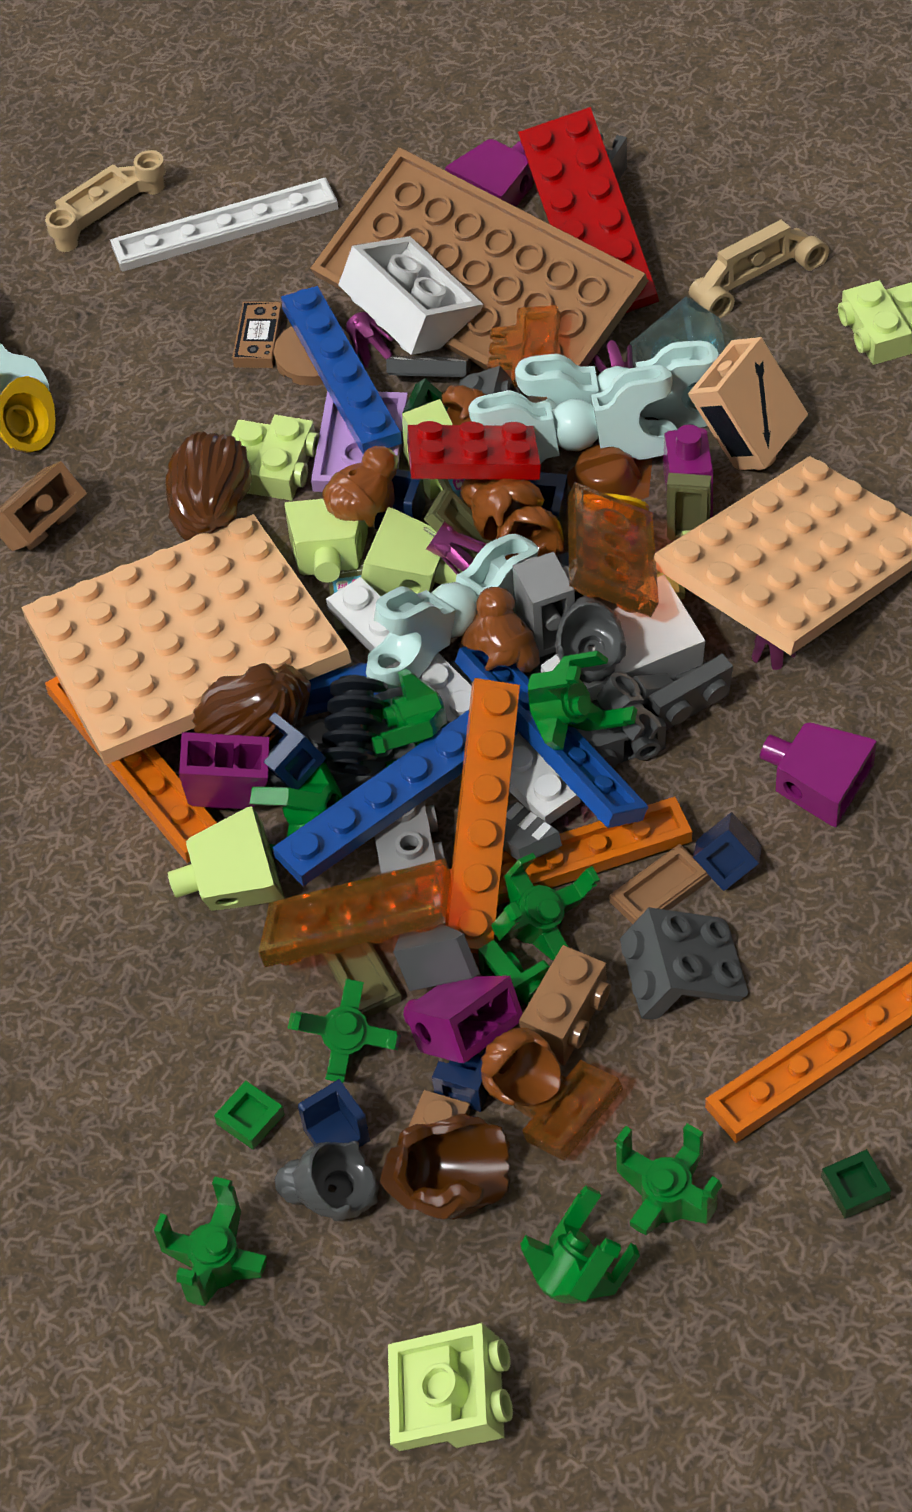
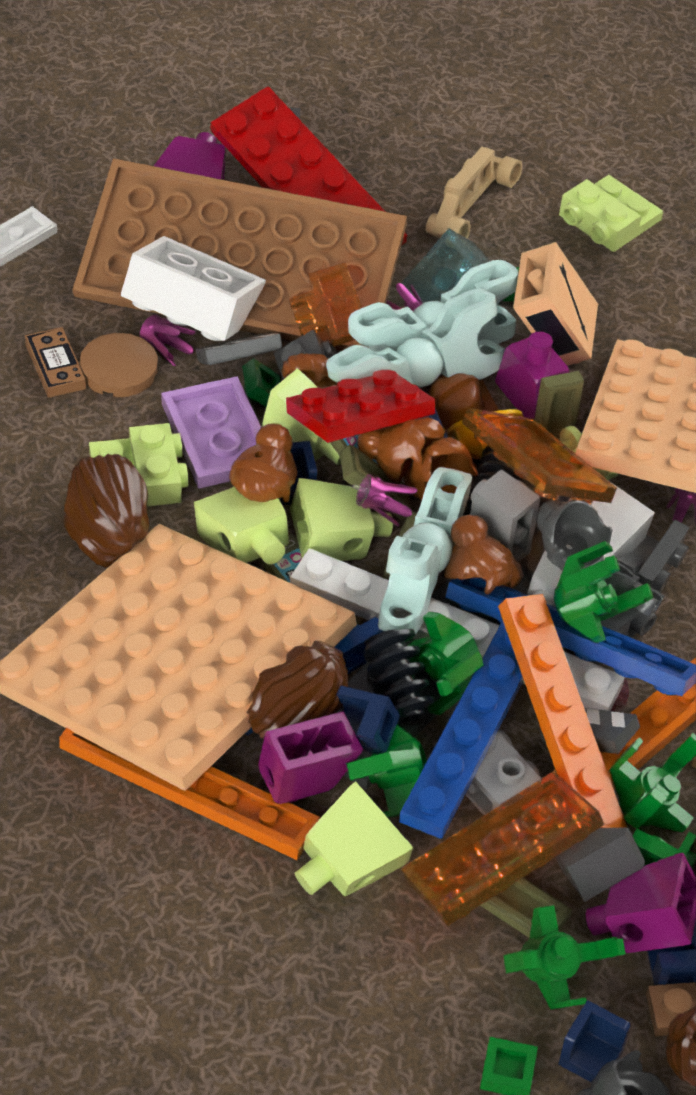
camera: 35 degrees left, 5 degrees down
blue plate [281,286,402,454] -> none

